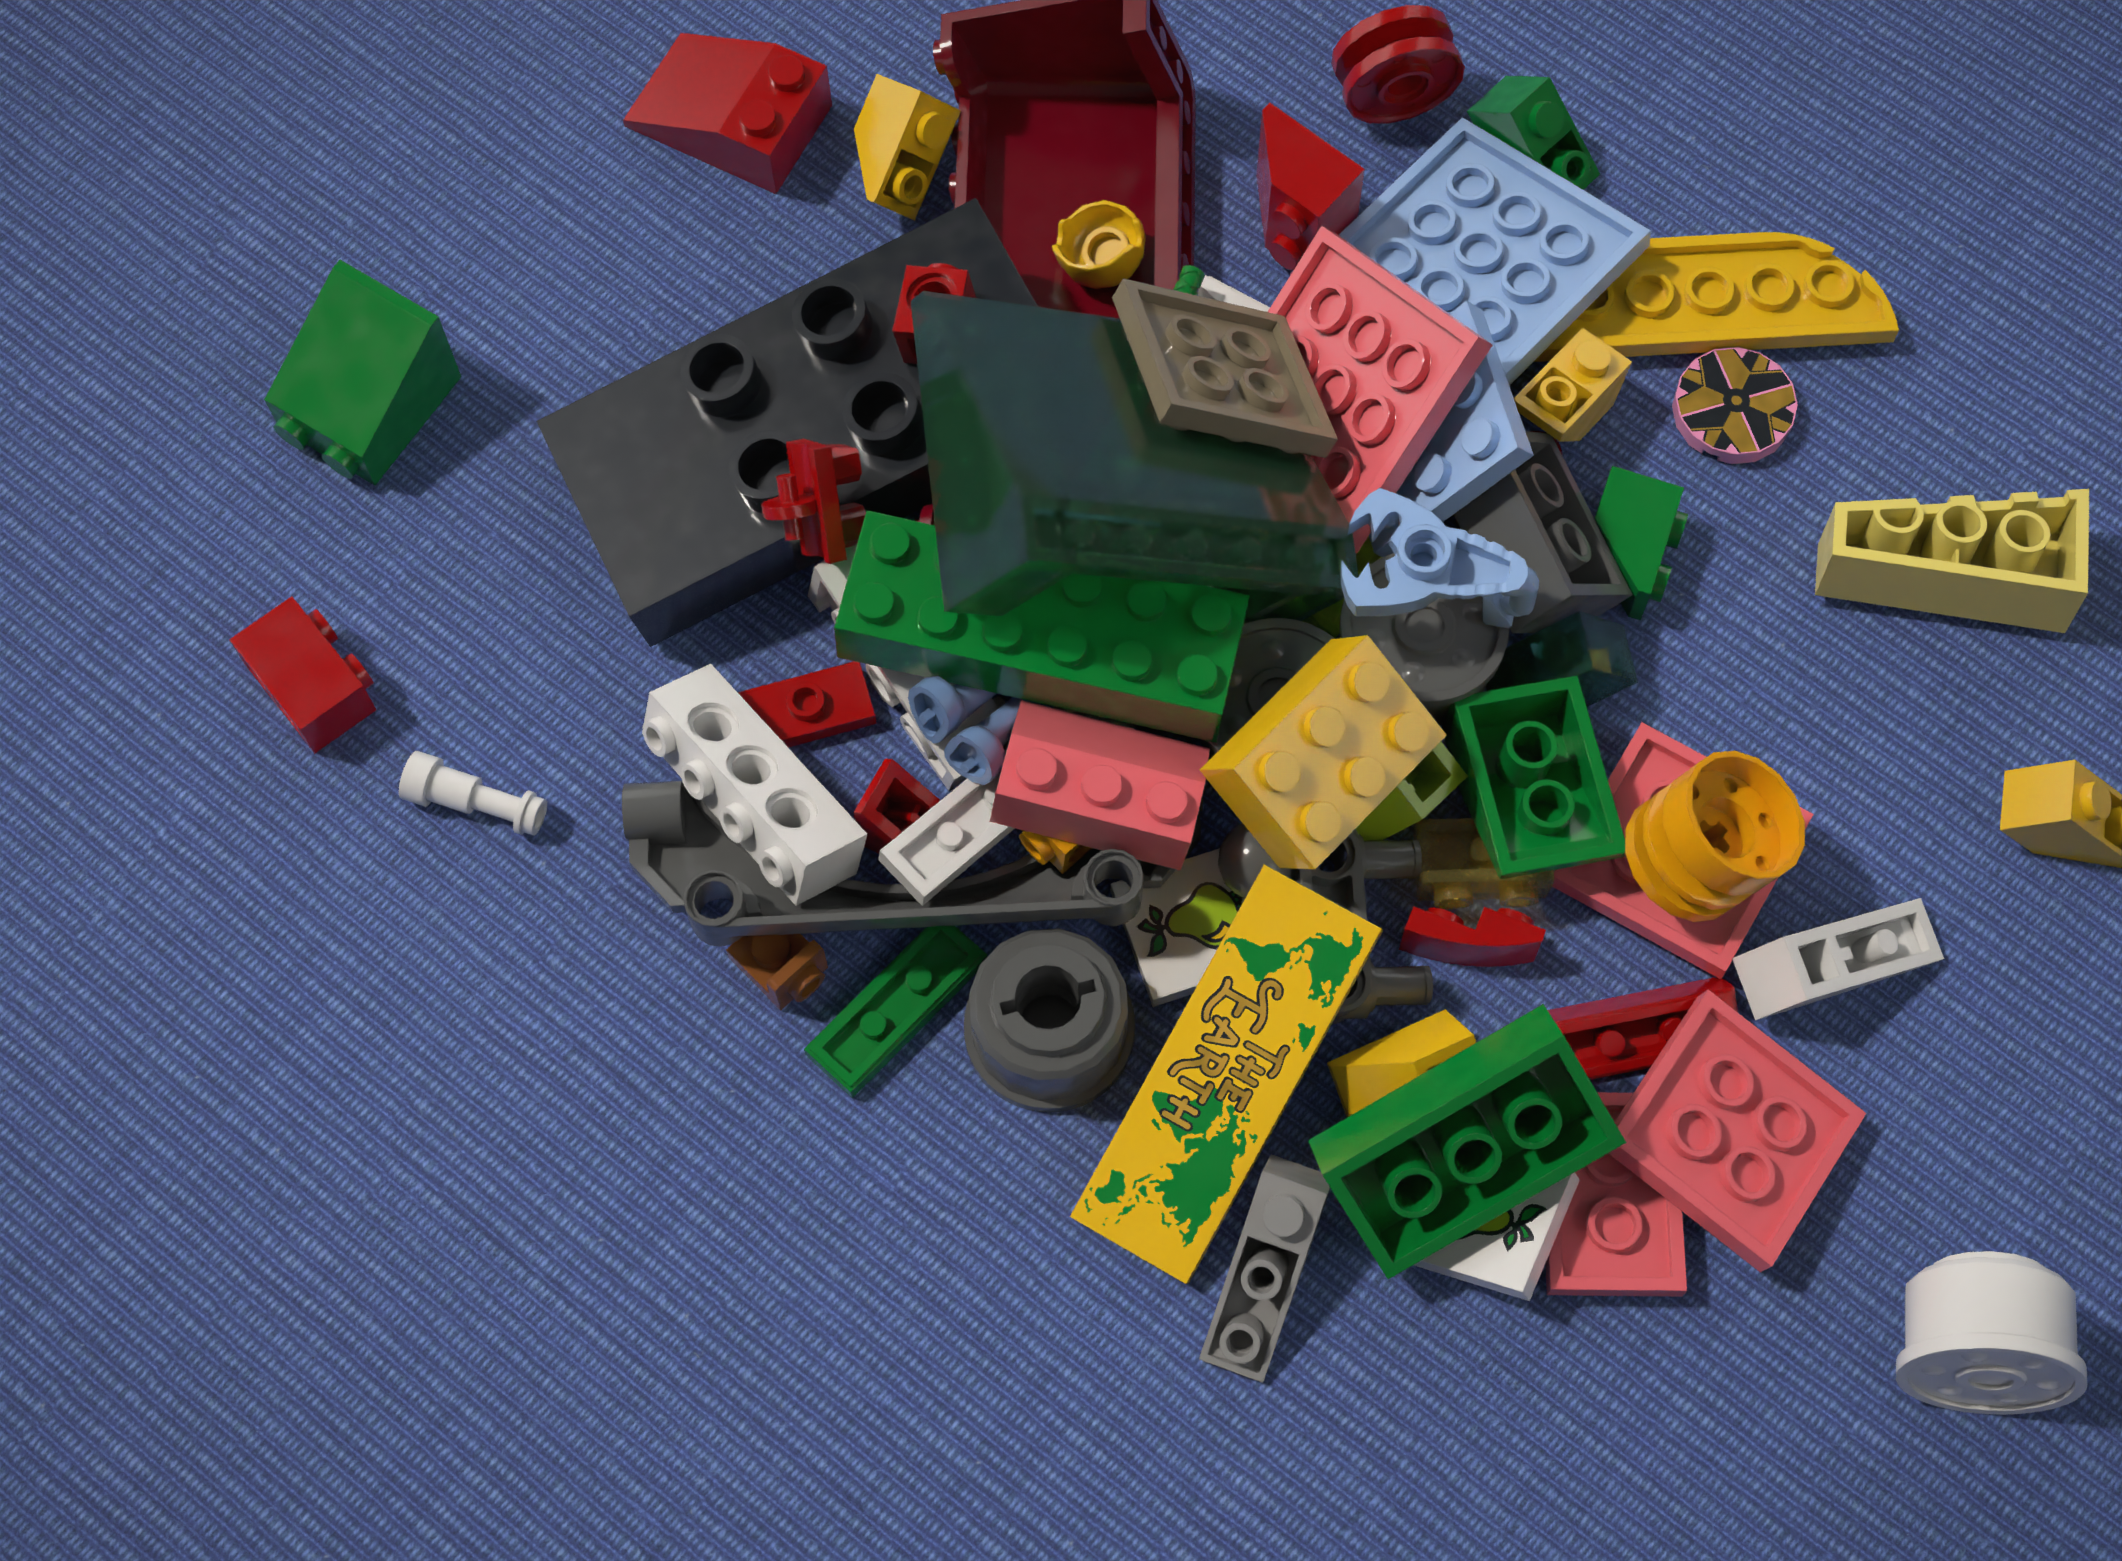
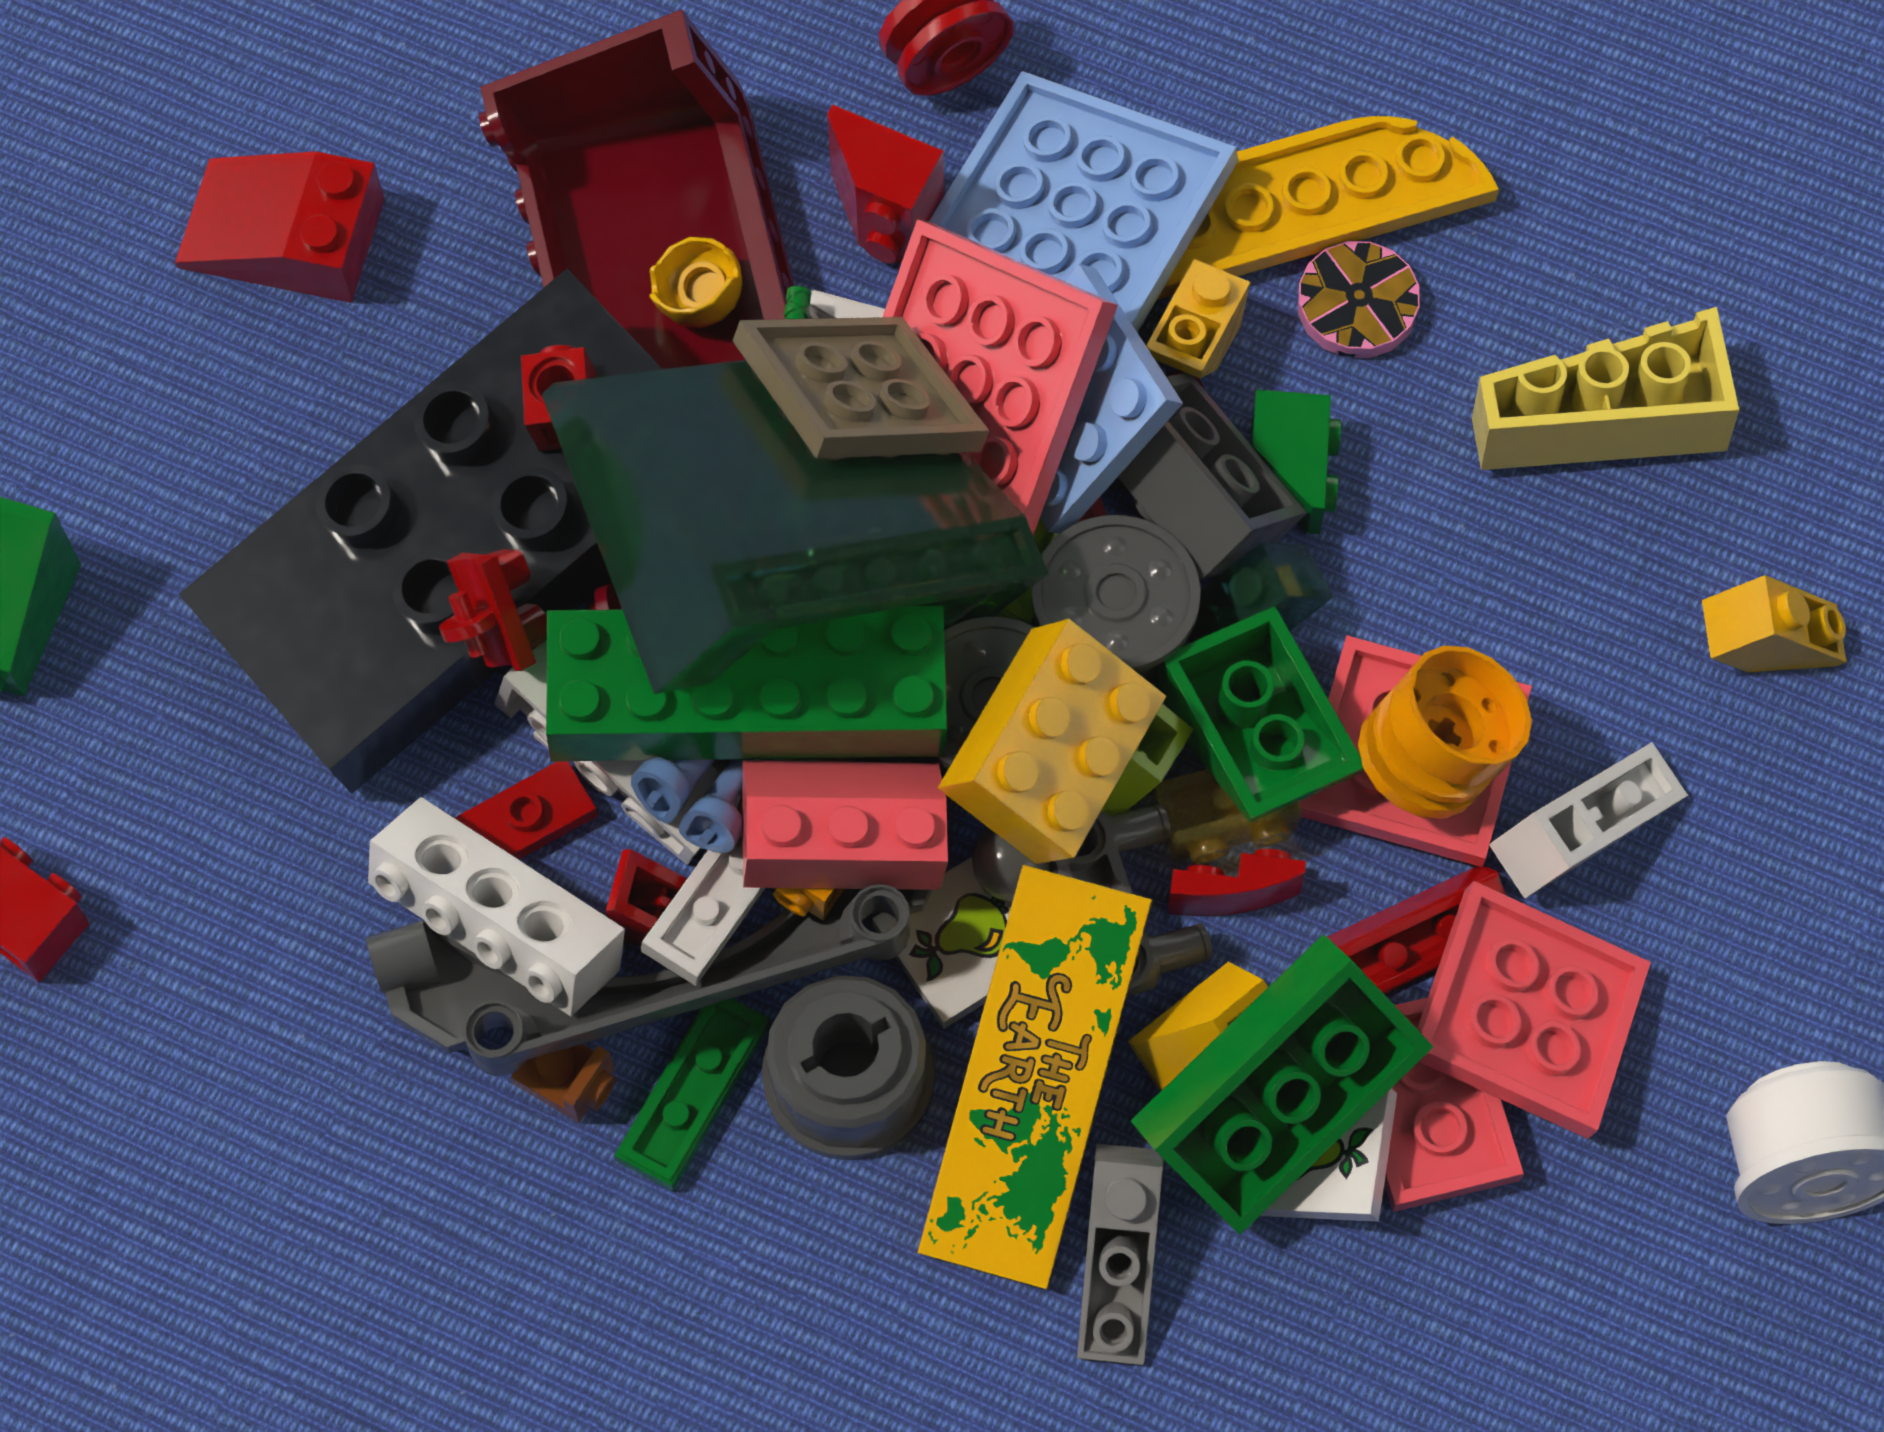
camera: 15 degrees left, 0 degrees up
white piece [399,751,547,836] -> none
yellow slope [854,74,961,221] -> none
light blue animal [1341,488,1539,628] -> none
green slope [1467,76,1600,190] -> none

